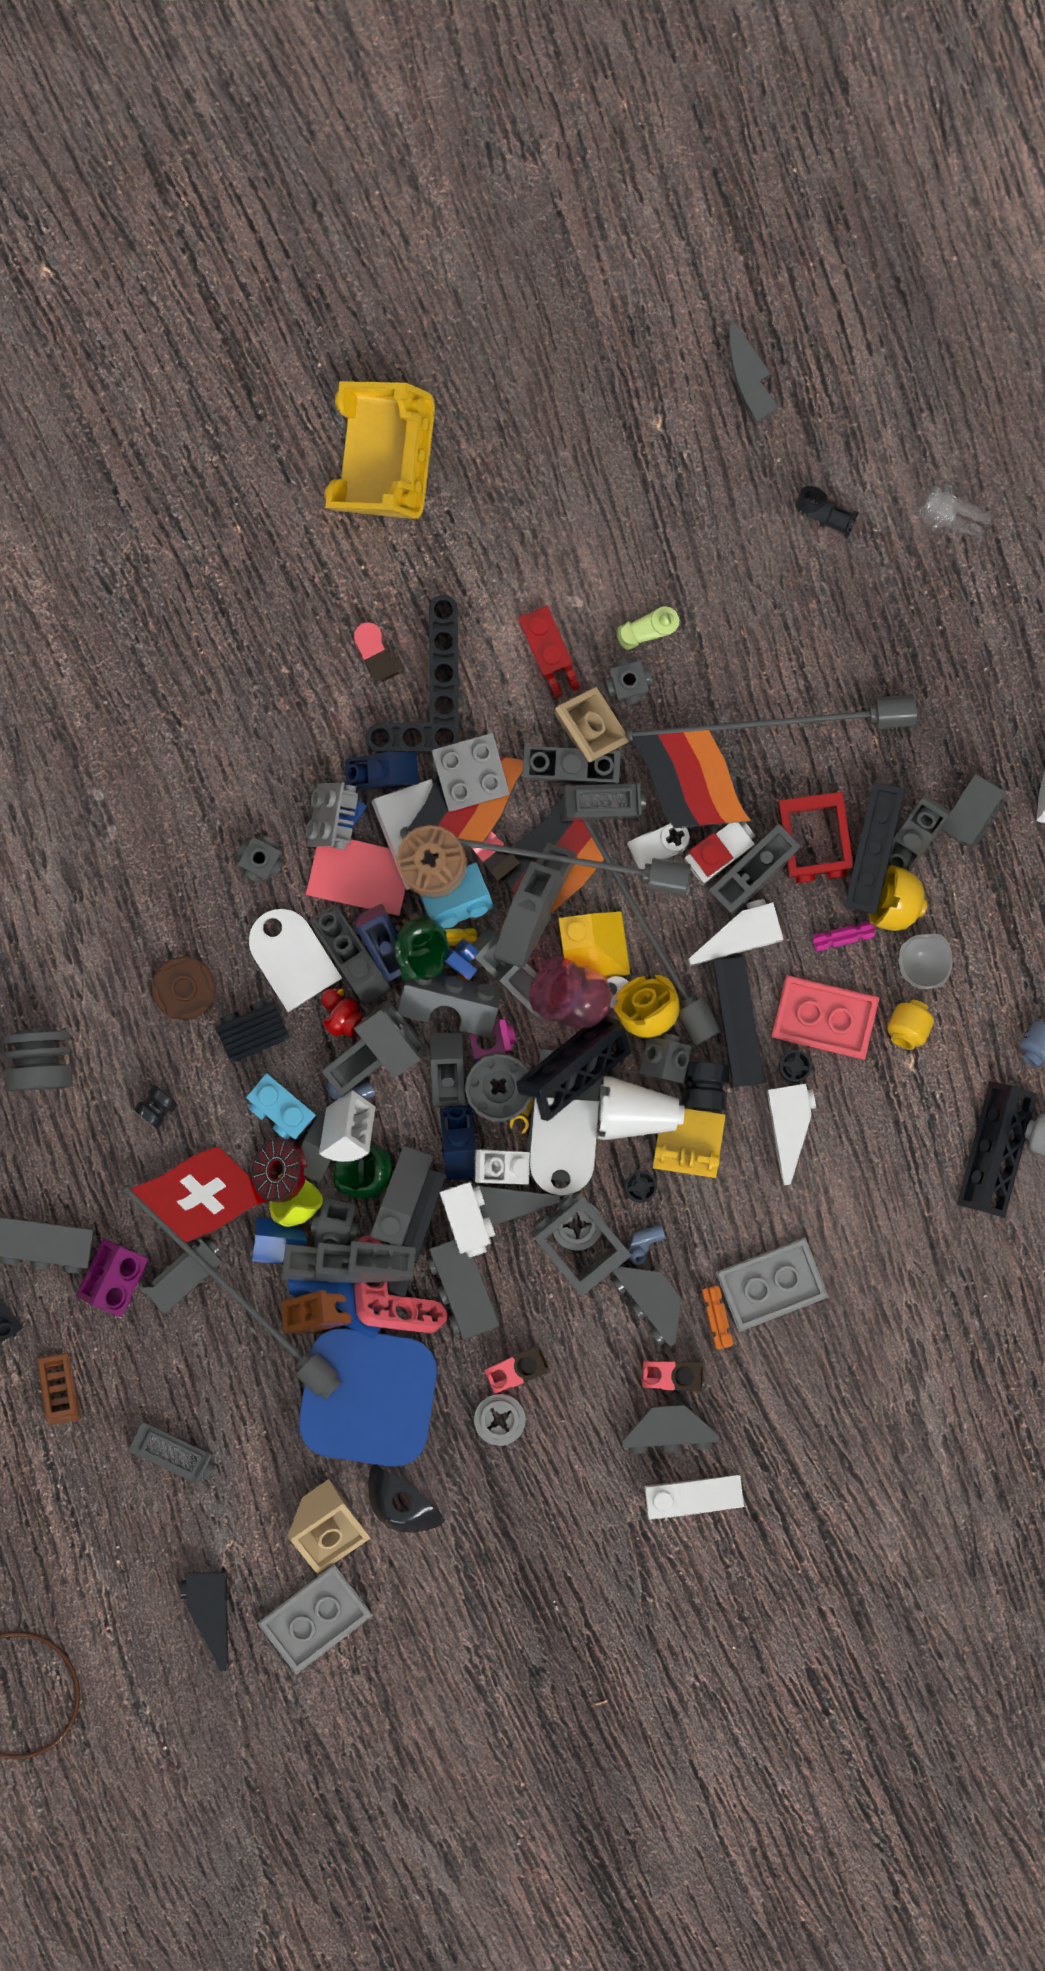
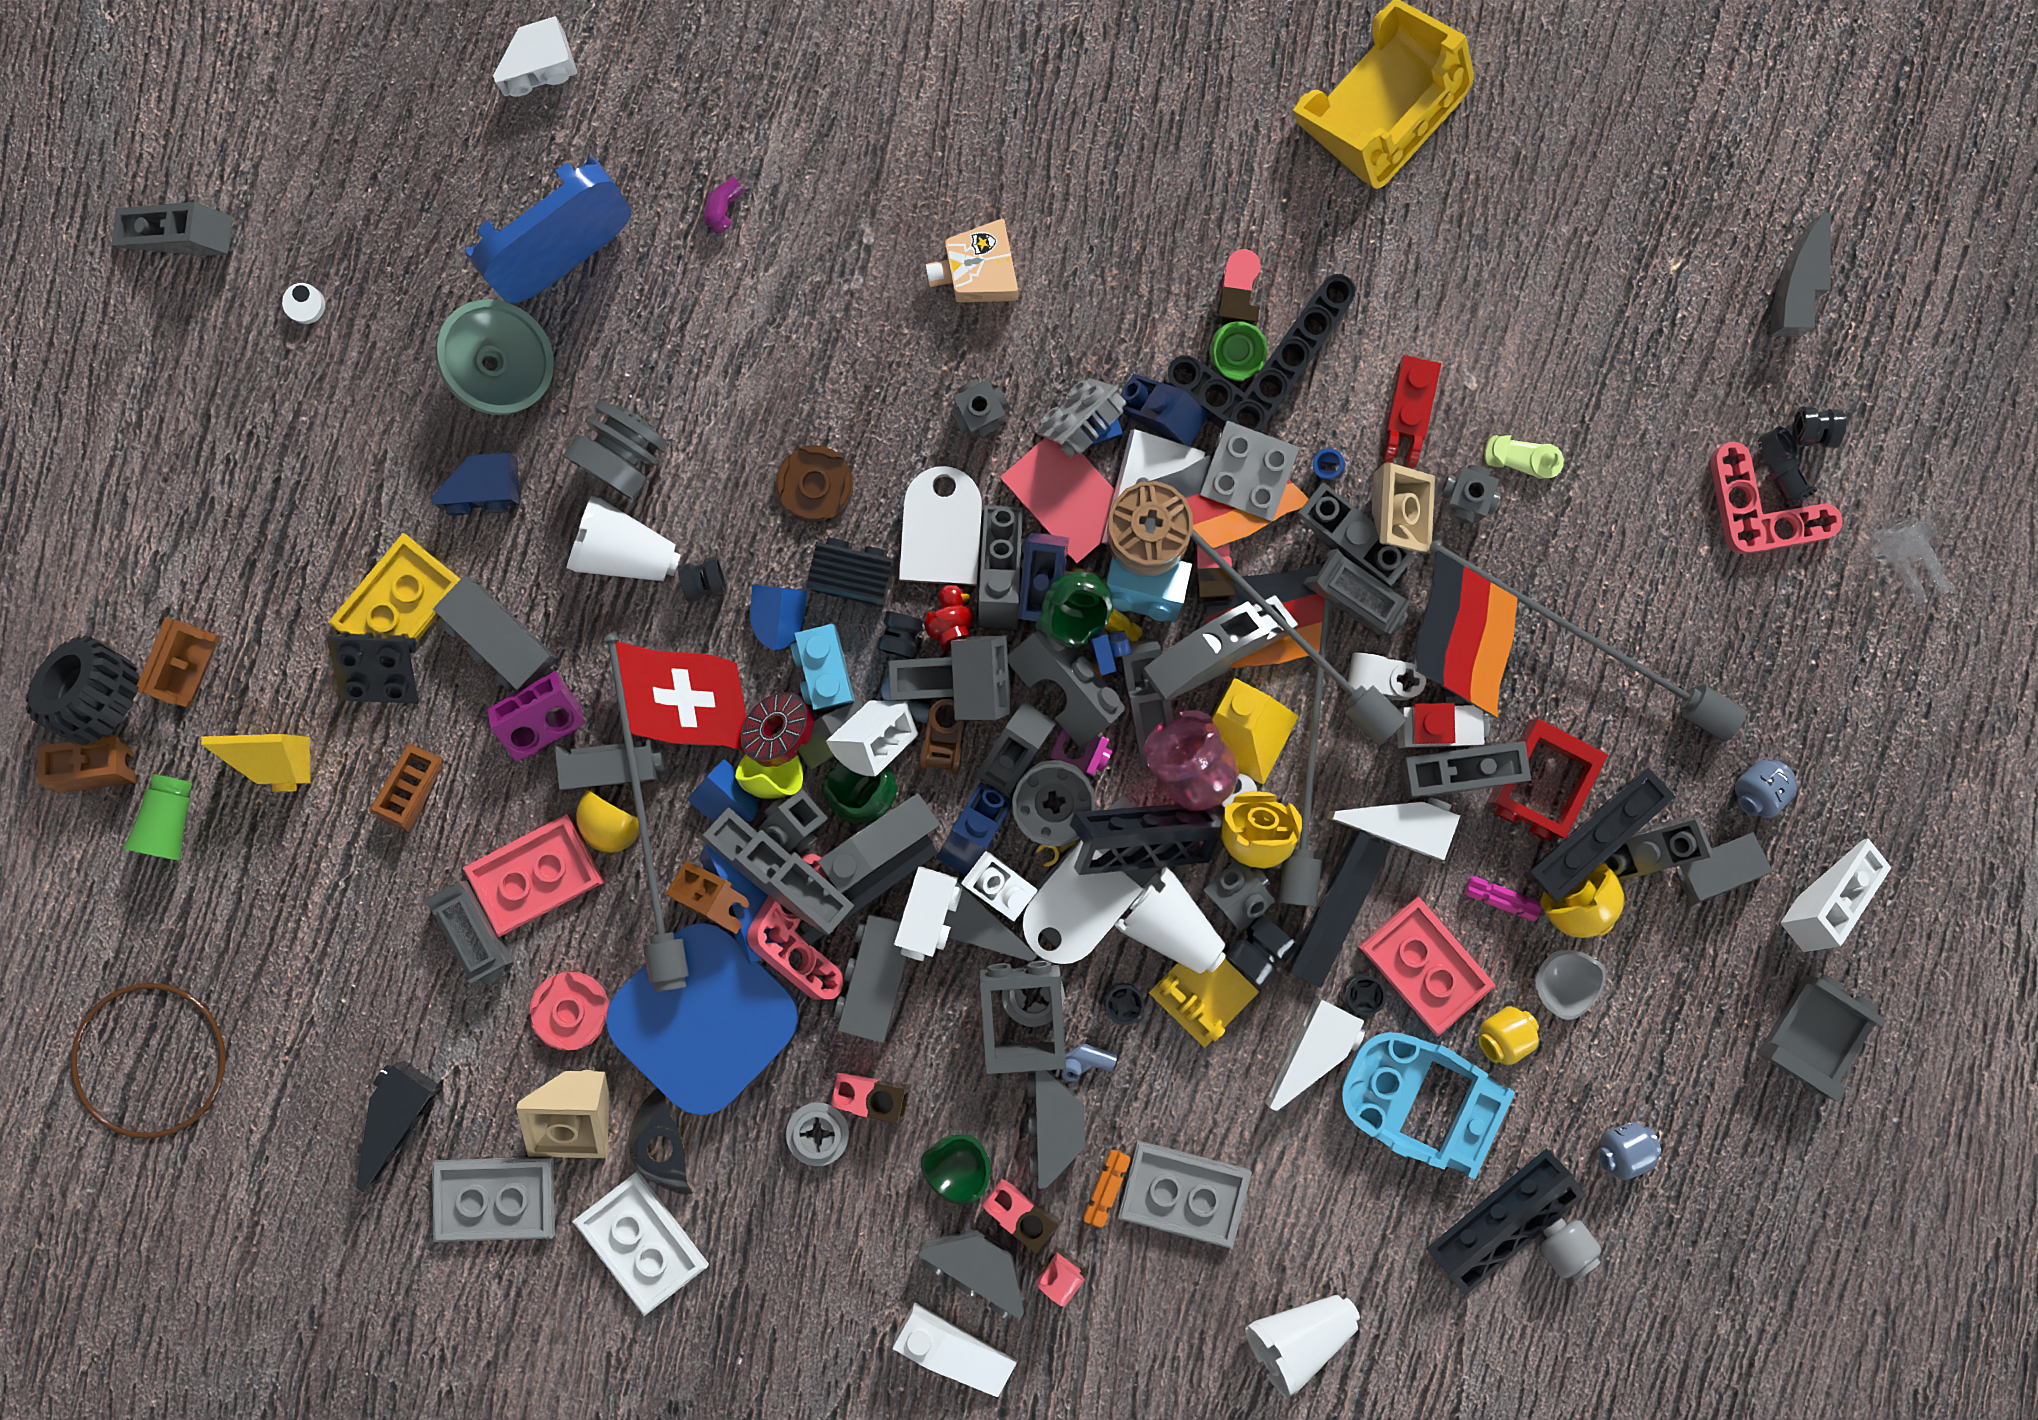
camera: 35 degrees right, 0 degrees up
none -> coral tile [463,814,605,937]
none -> coral tile [530,972,609,1050]
none -> white cone [566,496,681,581]
none -> white tile [572,1170,709,1316]
none -> yellow helmet [576,788,640,853]
none -> blue brick [750,584,807,650]
none -> black wheel [876,611,924,659]
none -> reddish brown piece [919,699,965,775]
none -> dark green helmet [921,1134,991,1205]
none -> light nougat torso [926,219,1018,302]
none -> coral leg [1035,1246,1088,1307]
none -> bright green hair [1209,321,1268,381]
none -> white cone [1245,1295,1360,1398]
none -> blue hinge [1313,448,1346,481]
none -> medium azure slope [1342,1032,1515,1179]
none -> coral beam [1710,442,1842,554]
none -> sand blue head [1735,760,1797,818]
none -> black wheel [1792,406,1846,449]

